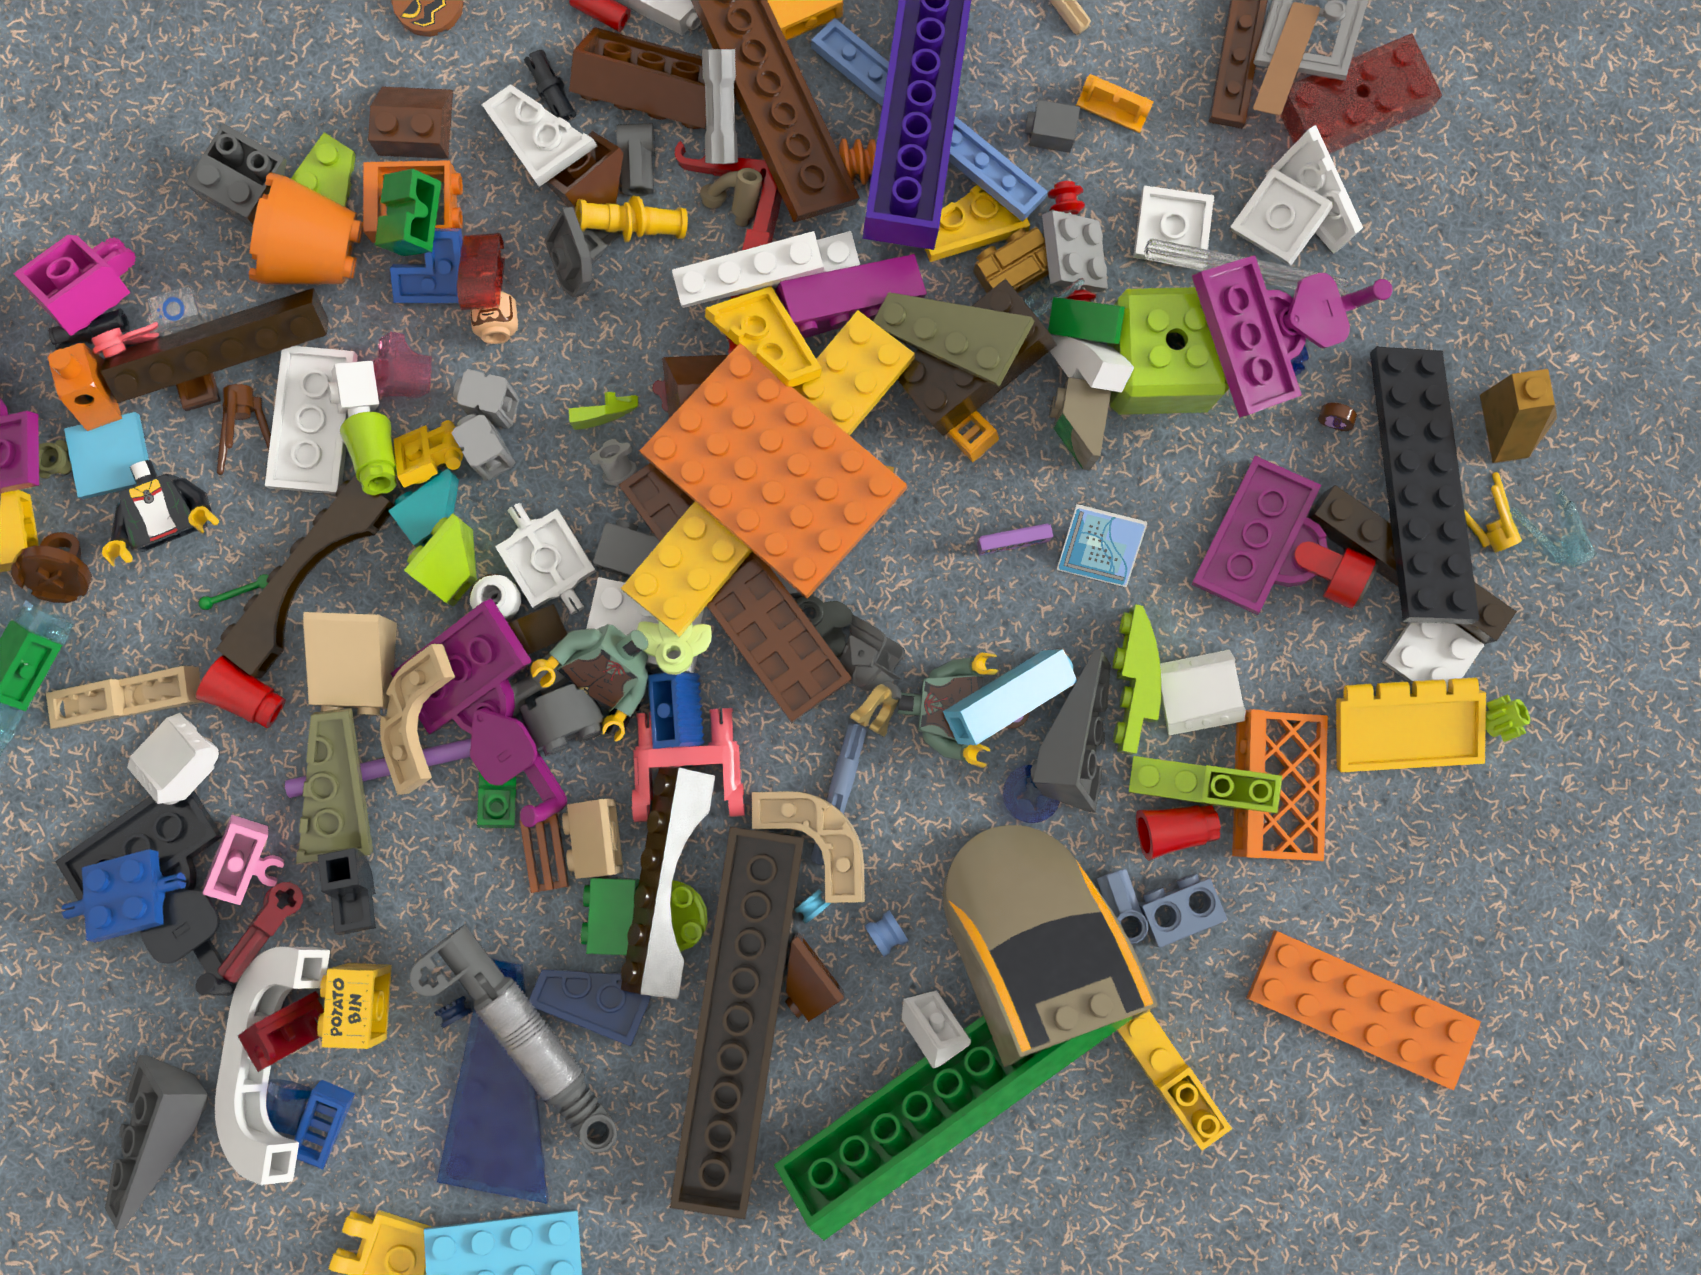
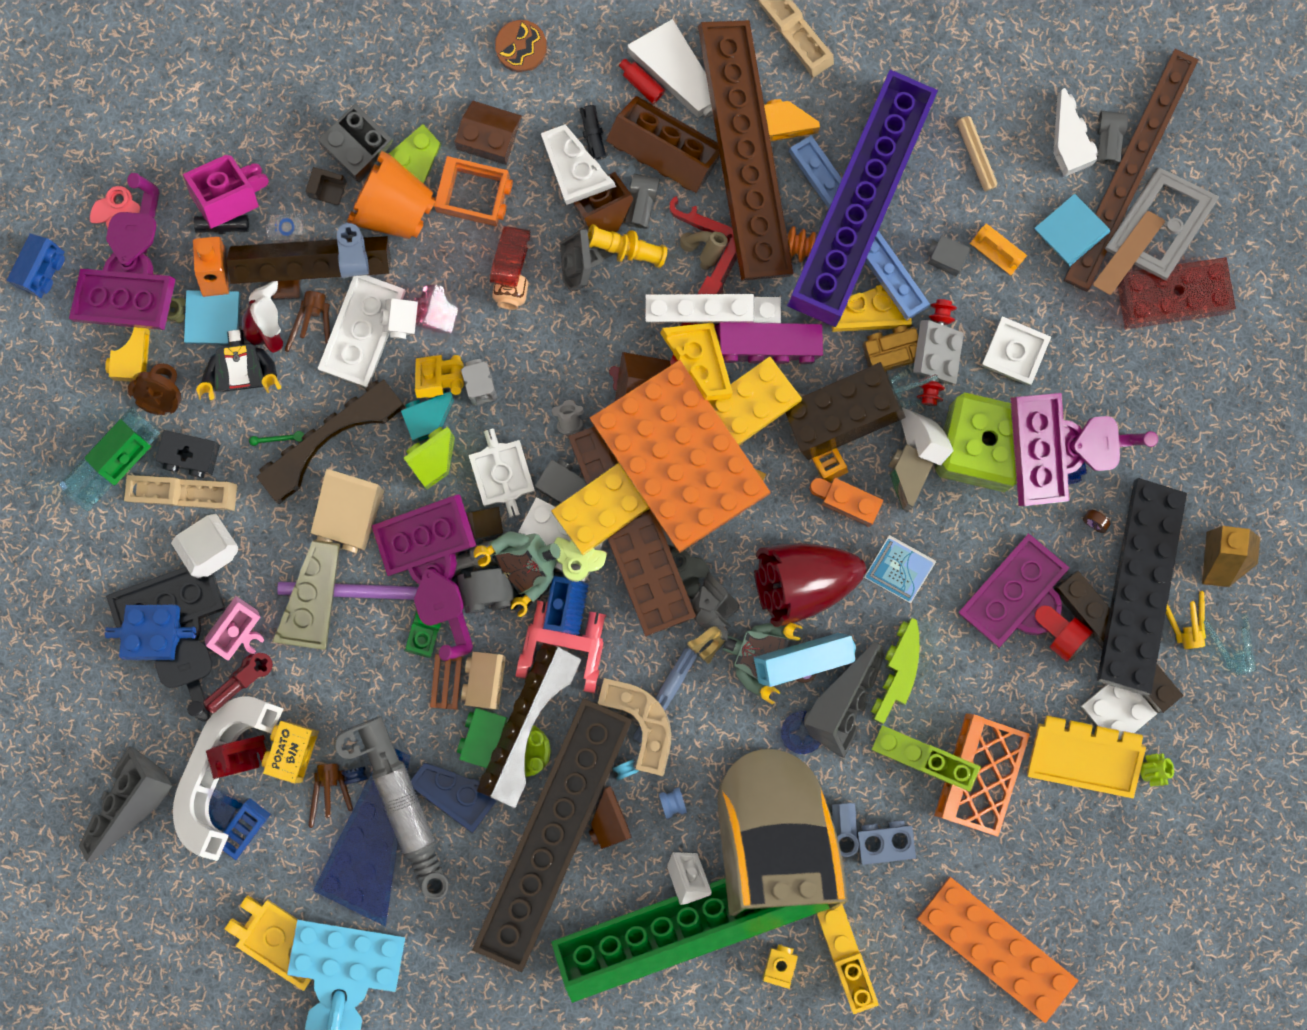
camera: 20 degrees right, 0 degrees up
coral plate [91,321,159,358] -> none
red plant [196,655,286,728] -> none
black brick [318,848,376,935] -> none
lime plant [340,412,397,496] -> none
green brick [375,168,441,257] -> none
tan plate [380,644,455,795] -> none
blue plate [390,228,468,303] -> none
light grey brick [453,369,520,429] -> none
white head [469,574,521,621] -> none
lime slope [568,392,639,430] -> none
light grey axle [702,49,738,164] -> none
olive wing [873,292,1035,387] -> none
medium lavender tile [977,523,1053,556] -> none
green slope [1048,297,1125,344] -> none
red plant [1136,805,1221,861] -> none
clear axle [1144,239,1349,296] -> none
white slope [1160,650,1246,735] -> none
white plate [1230,168,1333,266] -> none
white wing [1265,125,1363,254] -> none
none -> black brick [156,430,220,478]
none -> hair [242,281,283,353]
none -> dark brown panel [305,167,347,205]
none -> reddish brown plant [308,763,353,828]
none -> sand blue piece [337,223,369,278]
none -> dark red cylinder [754,543,866,627]
none -> yellow brick [762,944,798,989]
none -> orange brick [810,478,884,527]
none -> medium azure tile [1034,194,1110,266]

